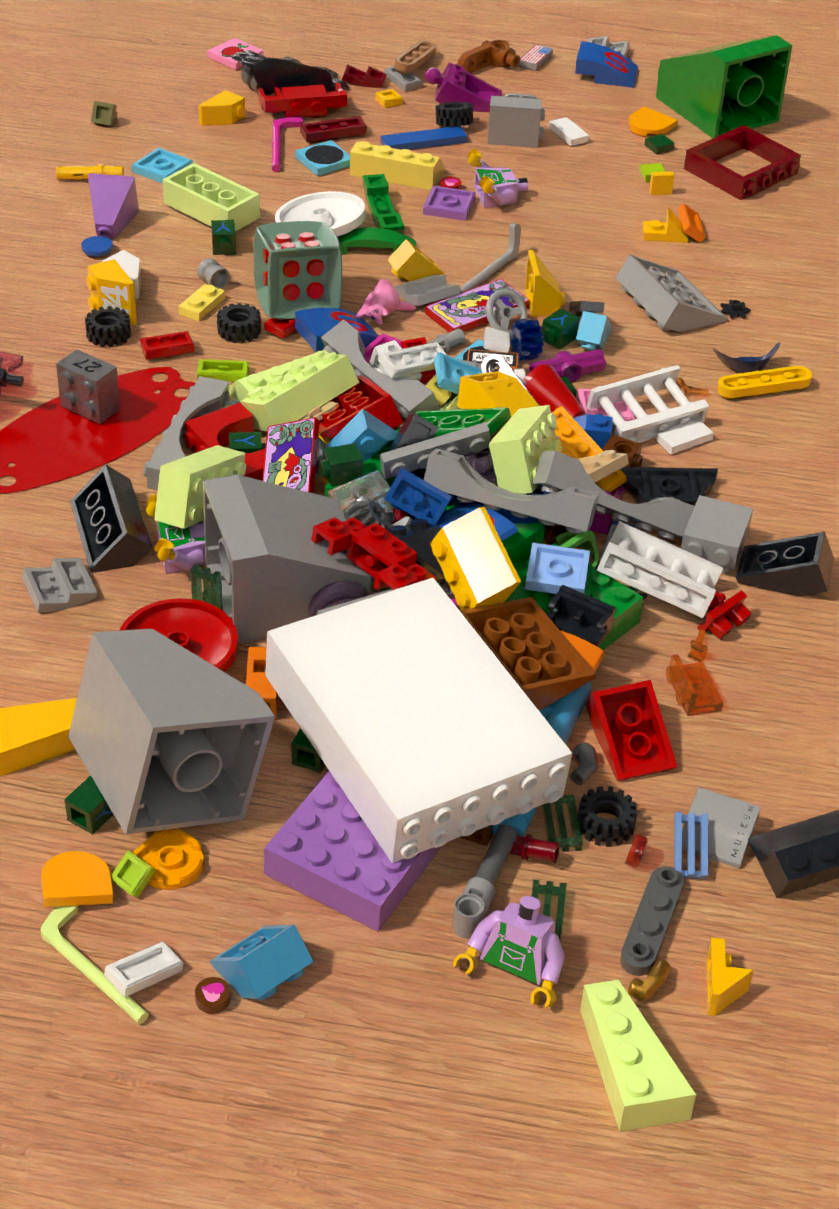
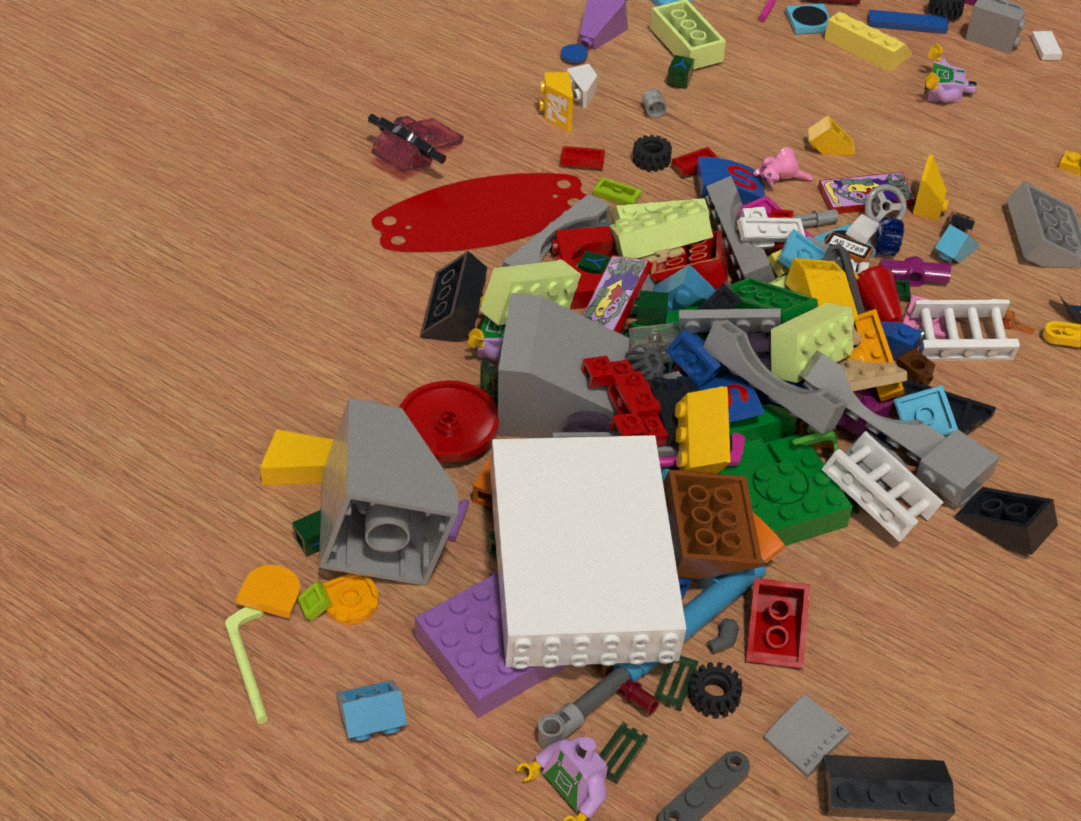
camera: 25 degrees right, 5 degrees up
light grey slope [22,558,98,613] -> none
flat silver brick [56,349,120,424] -> none
black tyre [85,306,131,347] -> none
white tile [104,941,183,997] -> none
light yellow plate [178,284,225,321] -> none
reddish brown tile [195,977,231,1014] -> none
sand green piece [254,221,342,320] -> none
white dish [275,191,366,236] -> none
green slope [337,227,416,255] -> none
green slope [362,174,404,231] -> none
light grey slope [394,275,461,306] -> none
medium lavender tile [423,186,476,221] -> none
red tile [440,176,462,190] -> none
light grey piece [459,223,521,293] -> none
light blue plate [525,543,590,594] -> none
dark green brick [541,308,580,350] -> none
black hinge [547,585,616,647] -> none
clear red tile [625,834,648,868] -> none
white tile [656,419,714,454] -> none
clear orange bracket [666,654,723,717] -> none
medium blue tile [673,812,708,880] -> none
clear orange hand [688,630,708,662] -> none
red hips [697,590,752,640] -> none
none -> medium azure tile [893,385,958,437]

